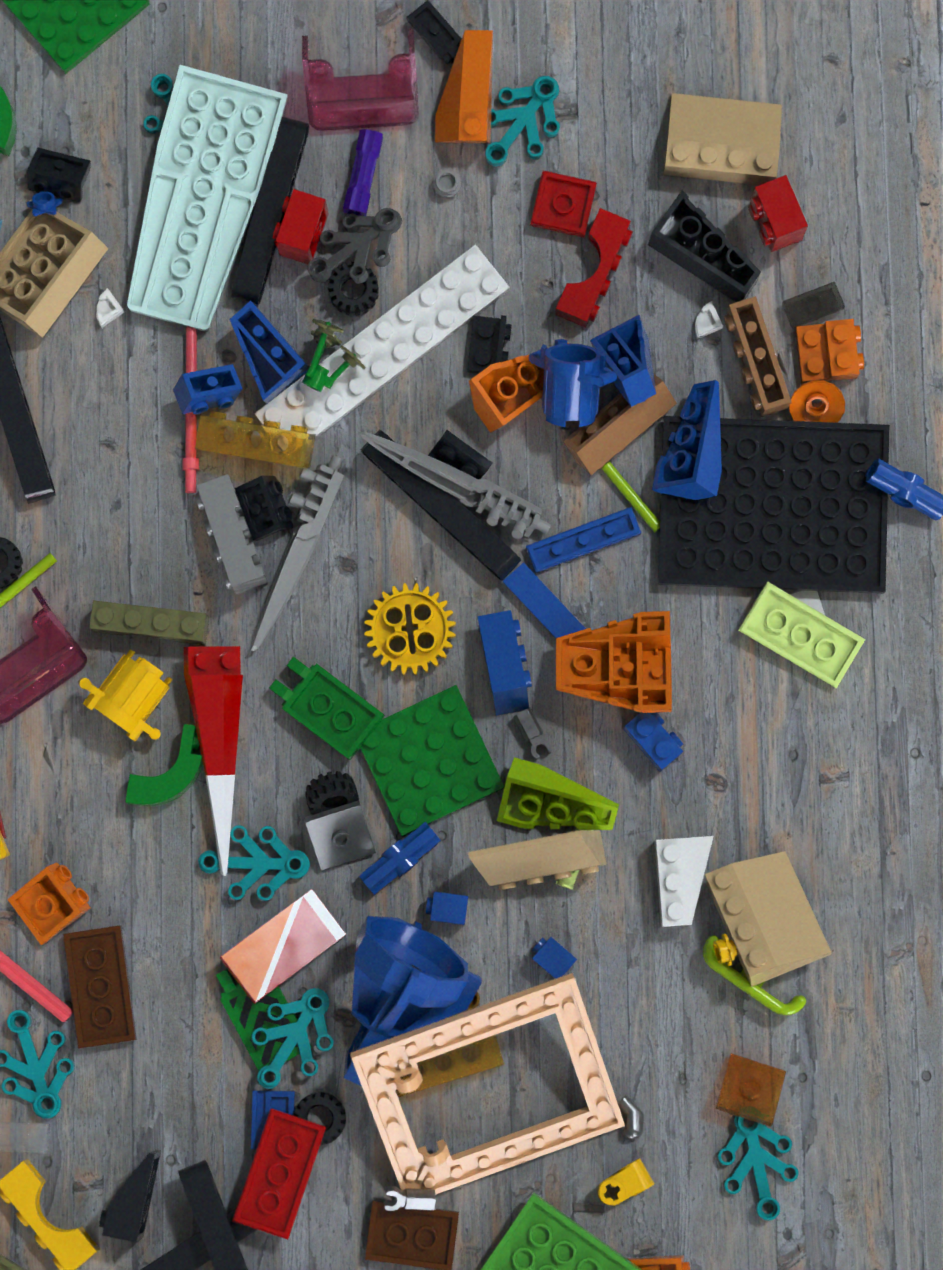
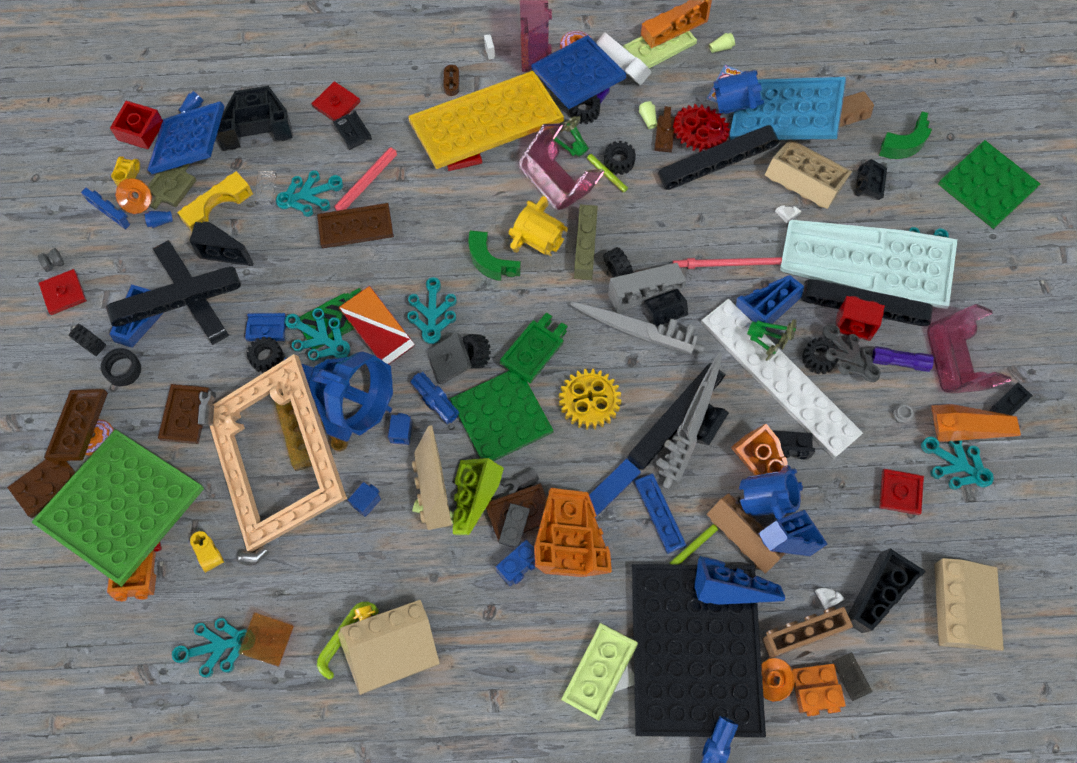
camera: 85 degrees right, 15 degrees down
orange plate [7,862,91,945] -> none
blue plate [26,192,62,216] -> none
blue brick [173,364,243,414] -> none
red plate [183,646,243,876] -> none
clear yellow brick [195,411,316,468] -> none
red tile [233,1108,326,1240] -> none
blue wedge [477,610,532,716] -> none
red arch [555,208,633,328] -> none
white wedge [654,836,714,927] -> none
red brick [748,175,808,253] -> none
none -> reddish brown plate [486,483,547,542]
none -> dark grey plate [499,503,530,548]
none -> black tyre [603,247,633,277]

